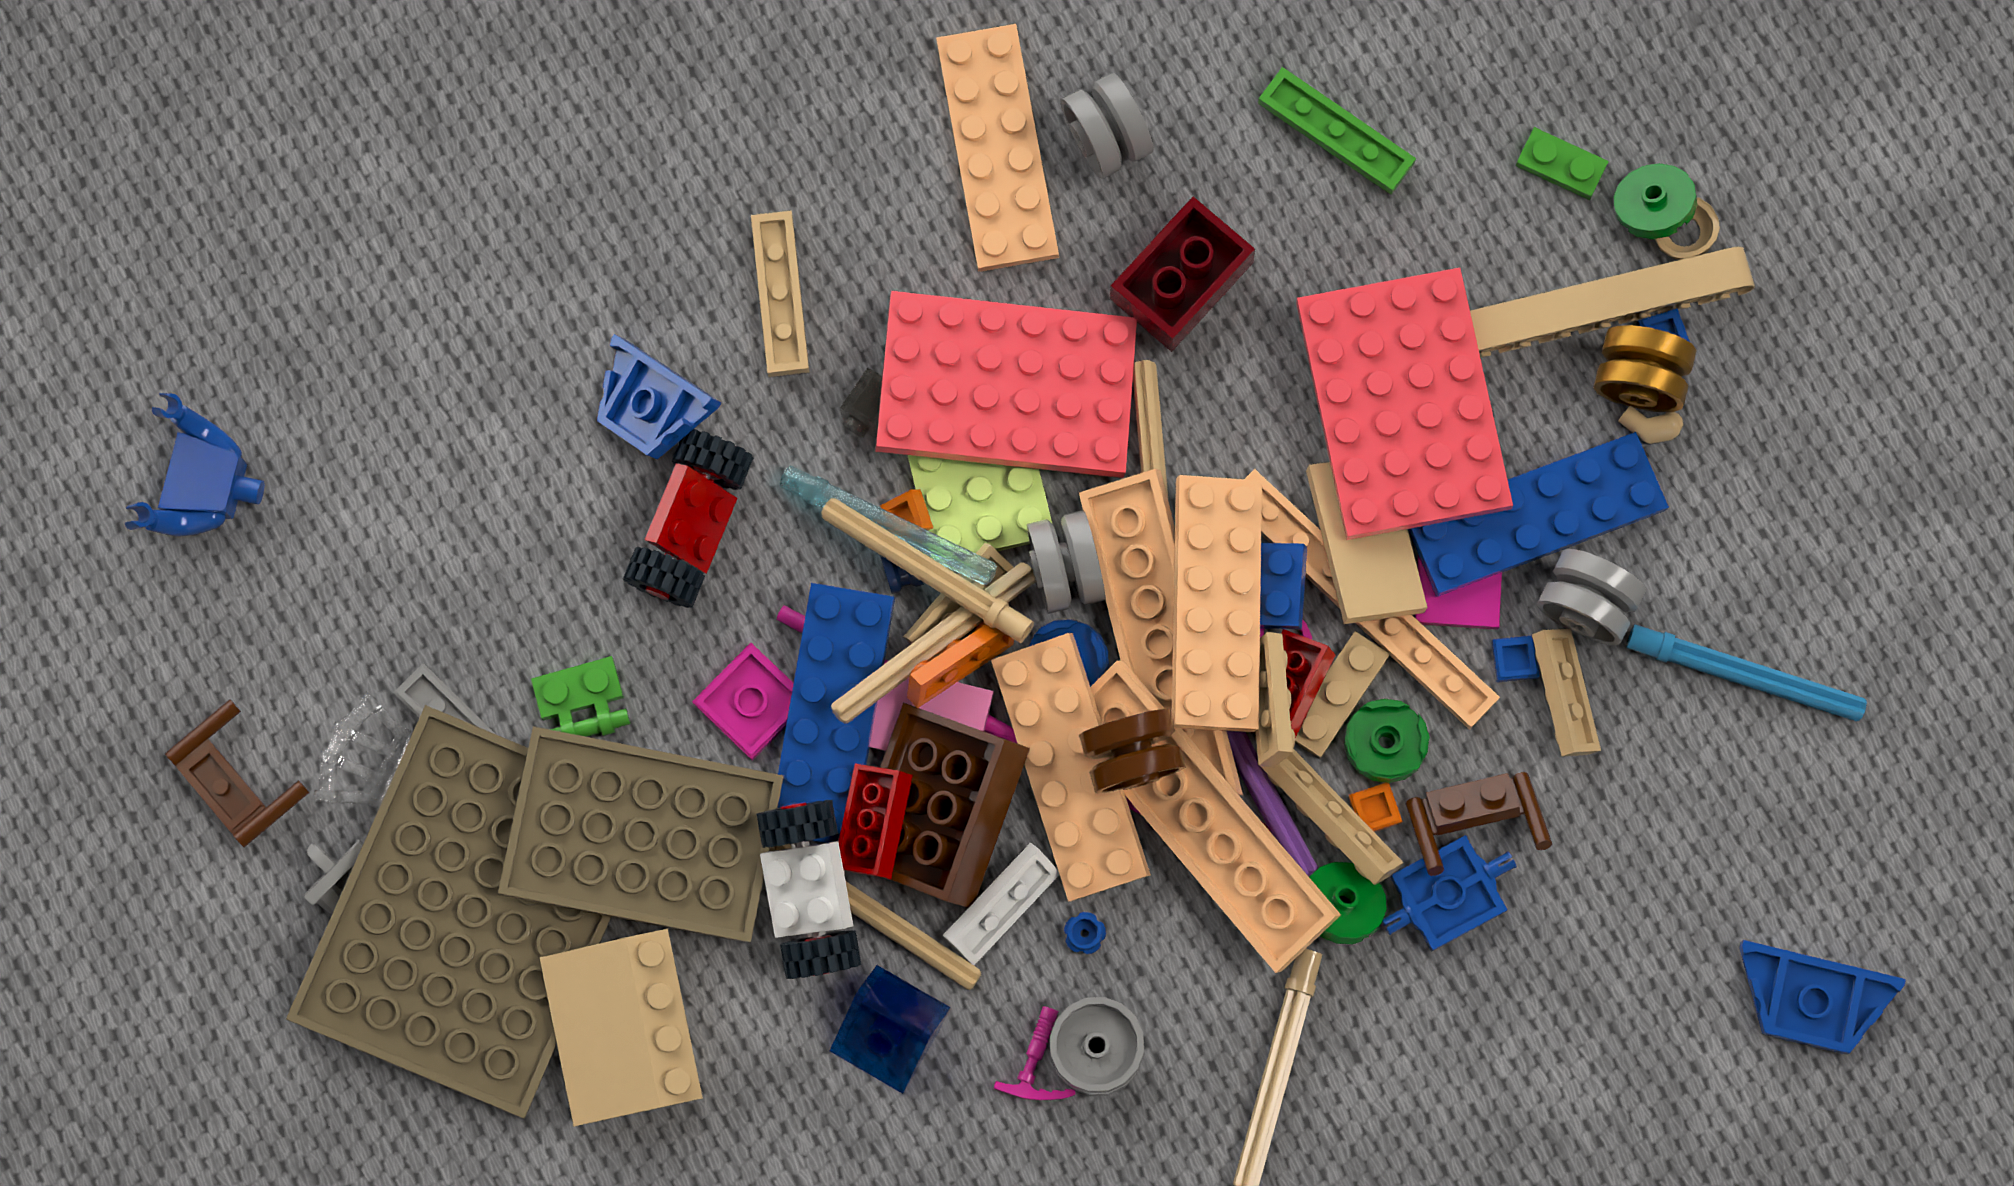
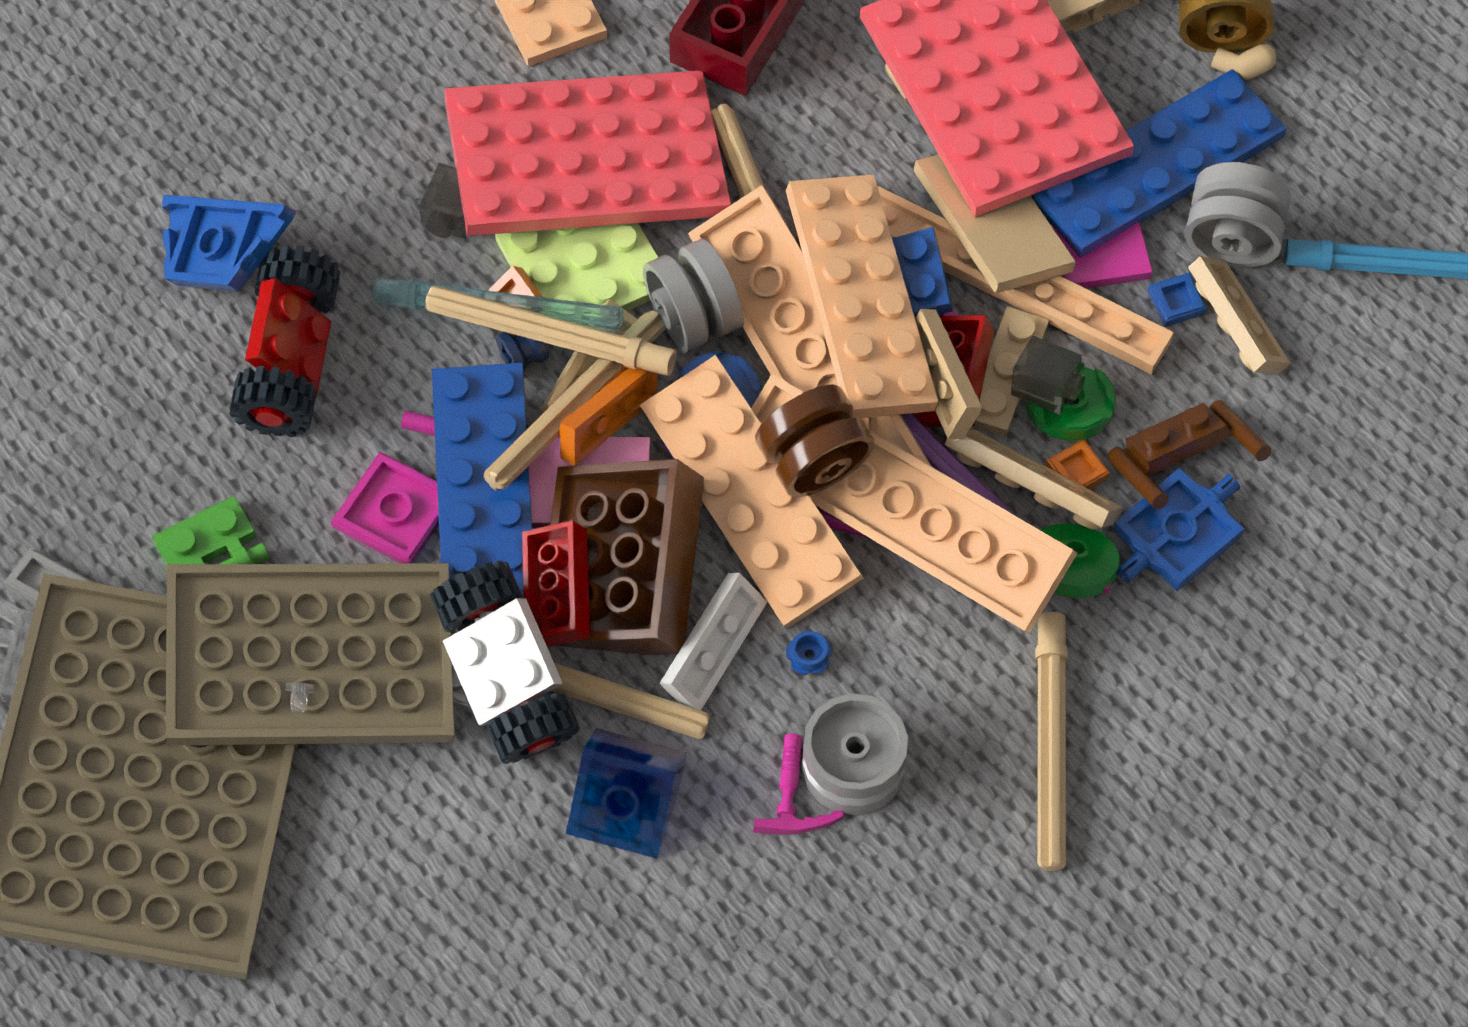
camera: 20 degrees left, 15 degrees down
tan slope [540,929,703,1126] -> none
tan plate [751,210,810,377] -> none
none -> clear piece [285,682,315,712]
none -> clear smoke brick [1011,335,1085,415]

